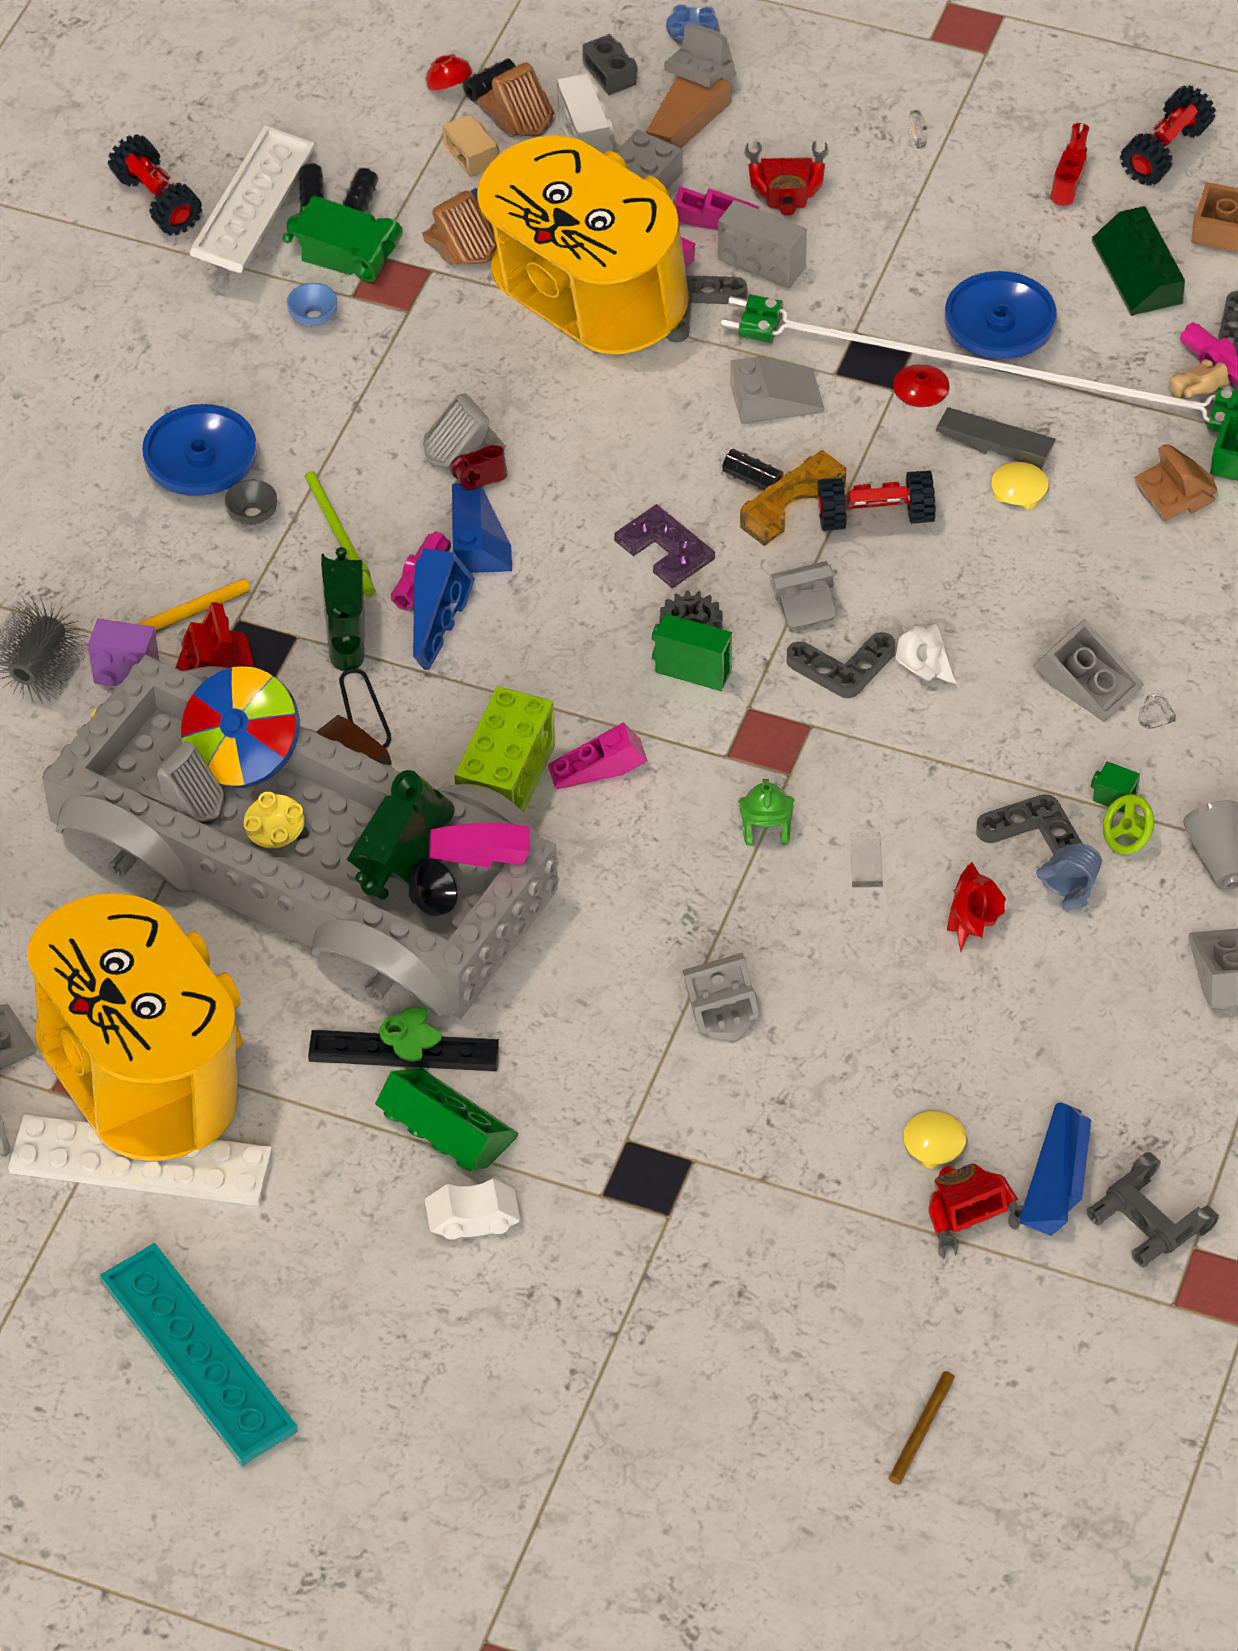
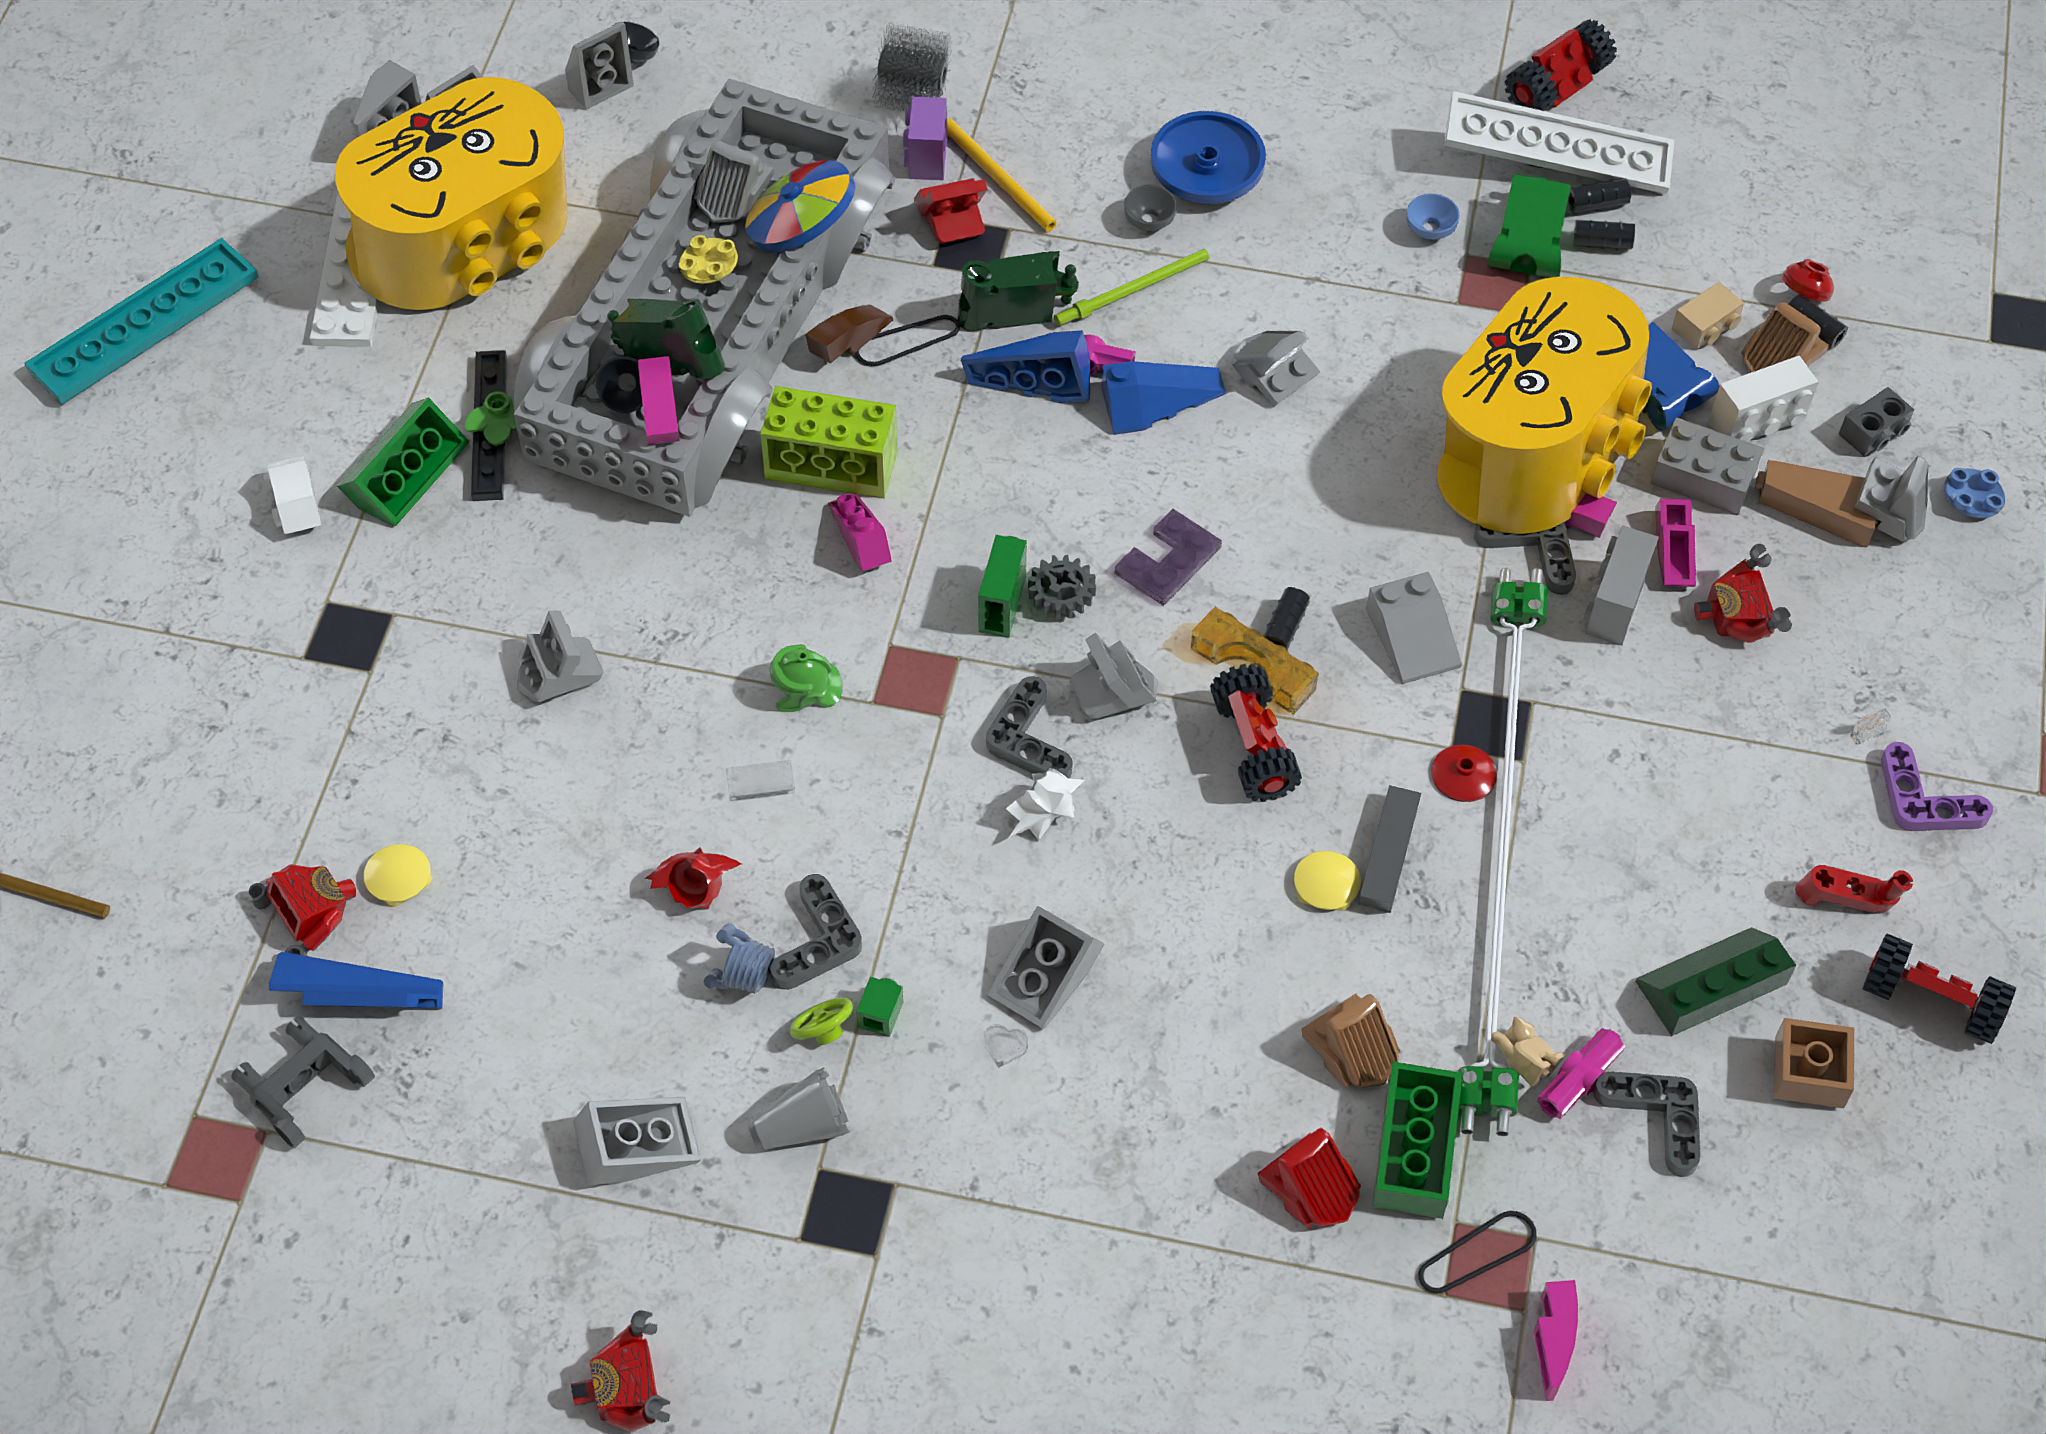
camera: 80 degrees right, 5 degrees up
dark red piece [450,445,508,490] -> none
blue dish [945,271,1057,359] -> none
none -> medium lavender beam [1881,742,1993,831]

